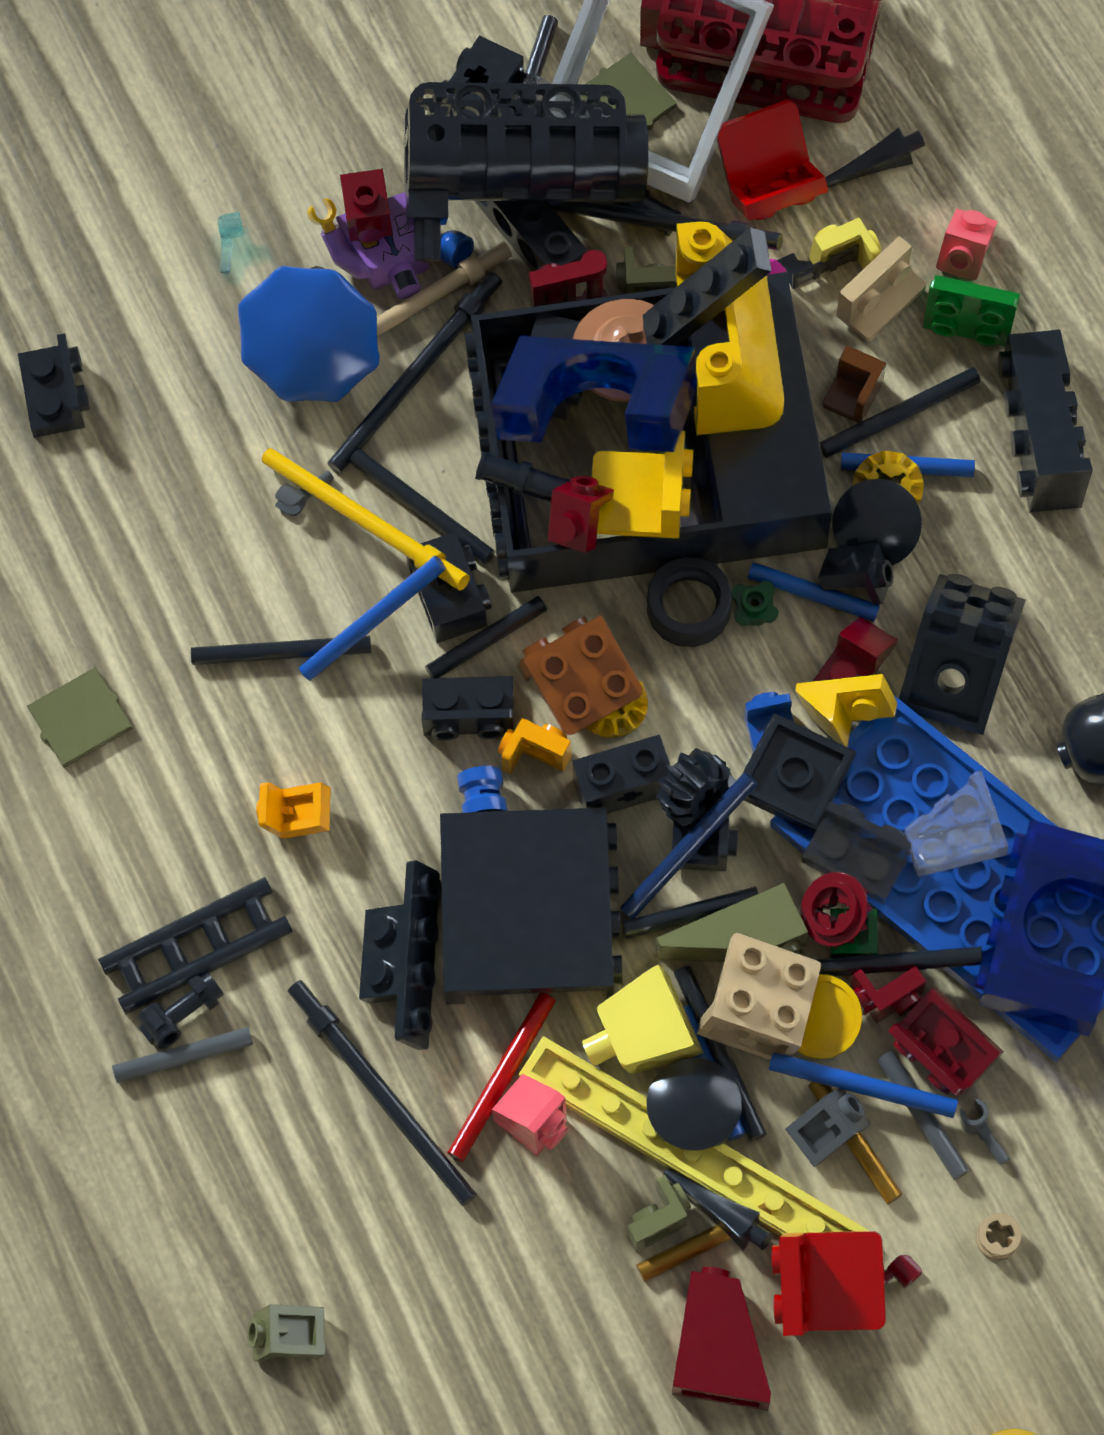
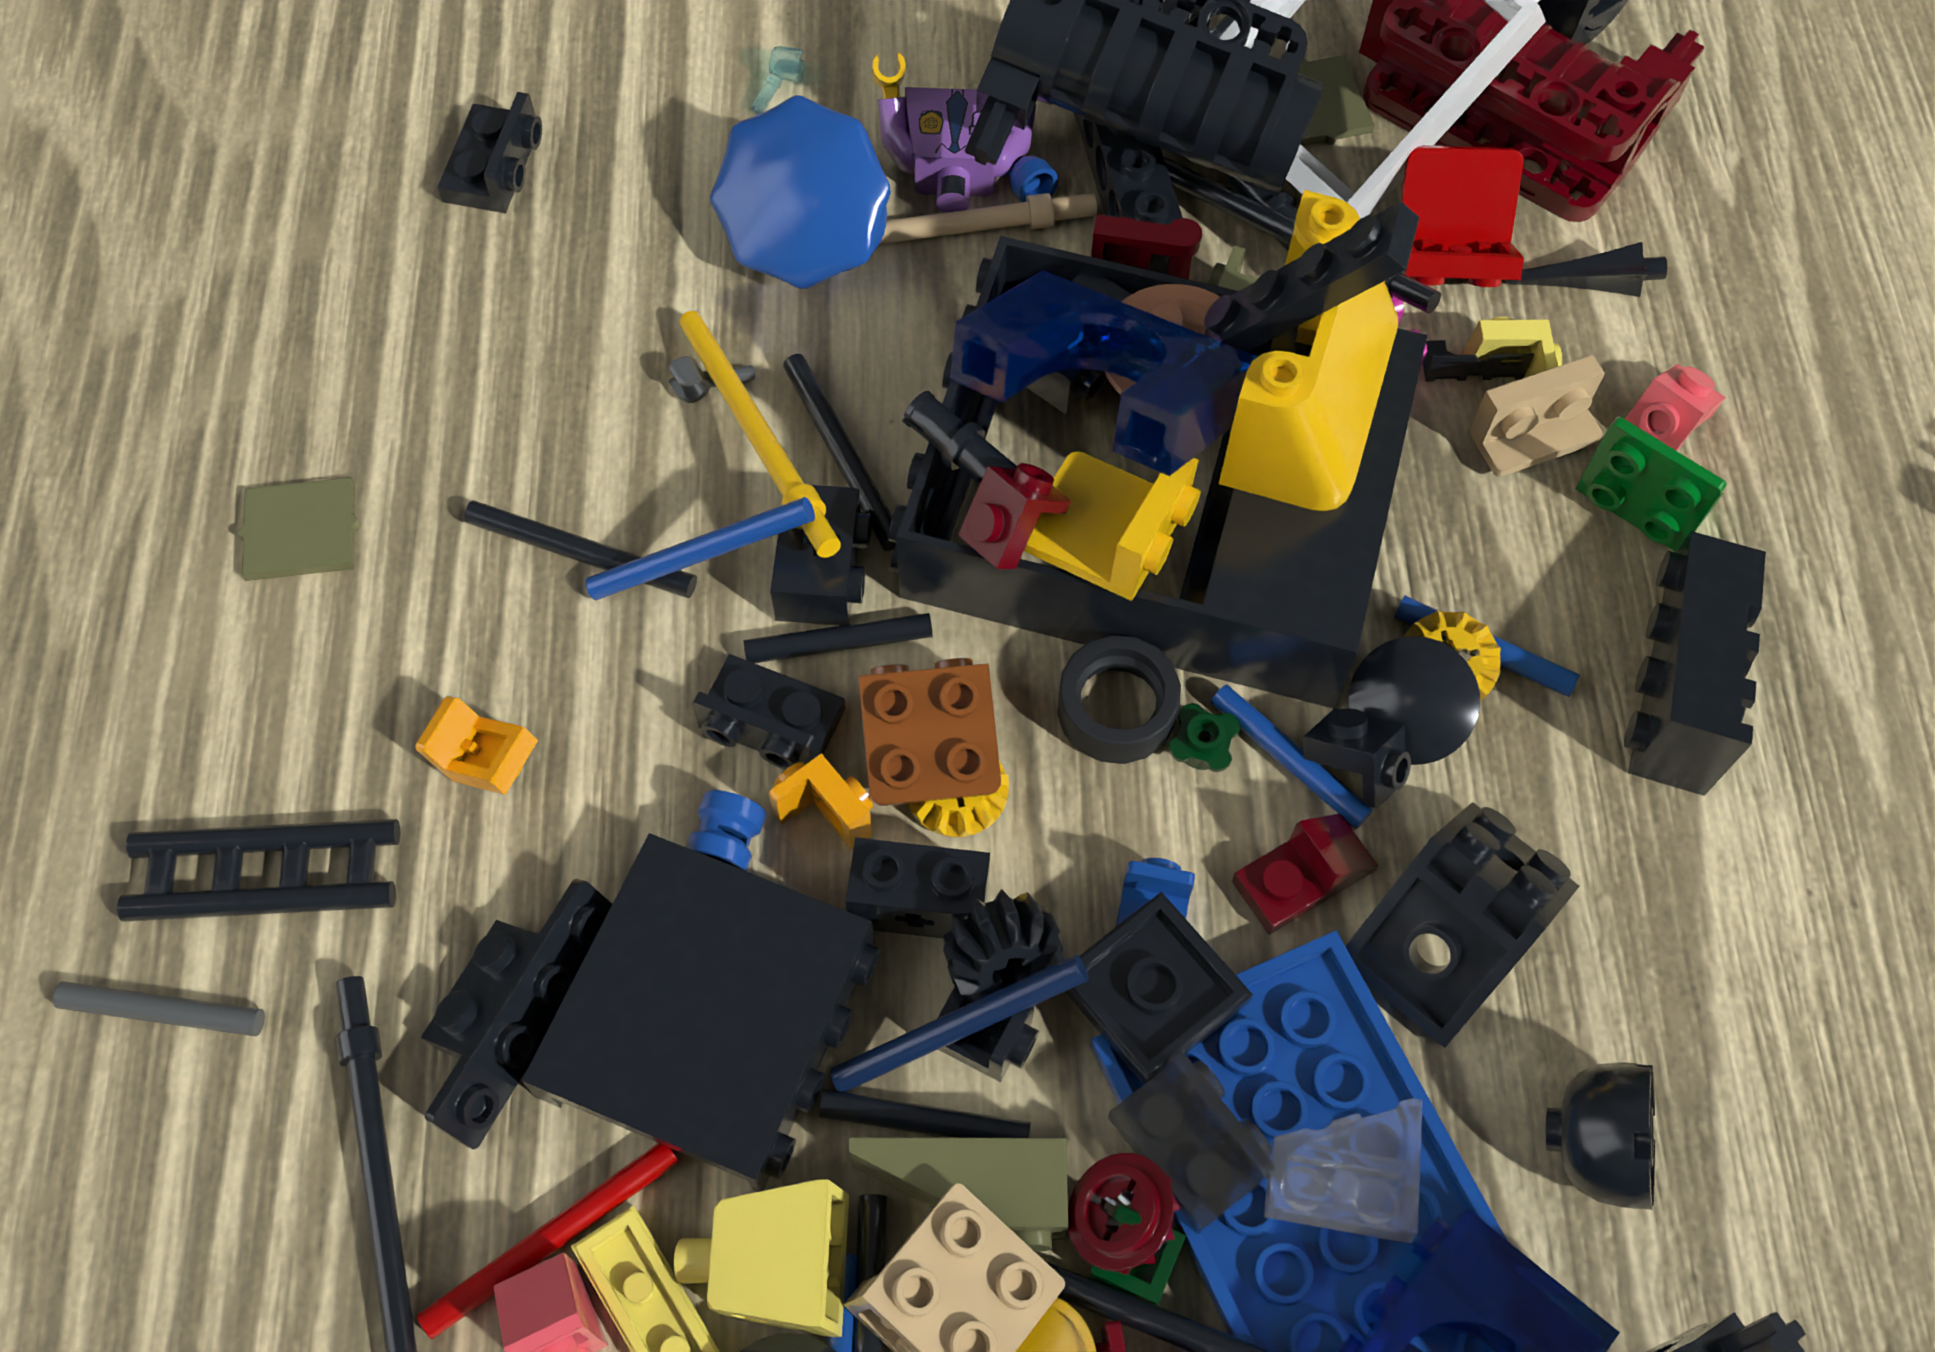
camera: 20 degrees right, 5 degrees down
black bar [137,972,224,1049] -> none
black bar [327,271,503,474] -> none
dark red brick [340,168,393,242] -> none
yellow slope [795,674,897,747] -> none
black bar [819,367,981,458] -> none
reddish brown panel [823,345,886,423] -> none

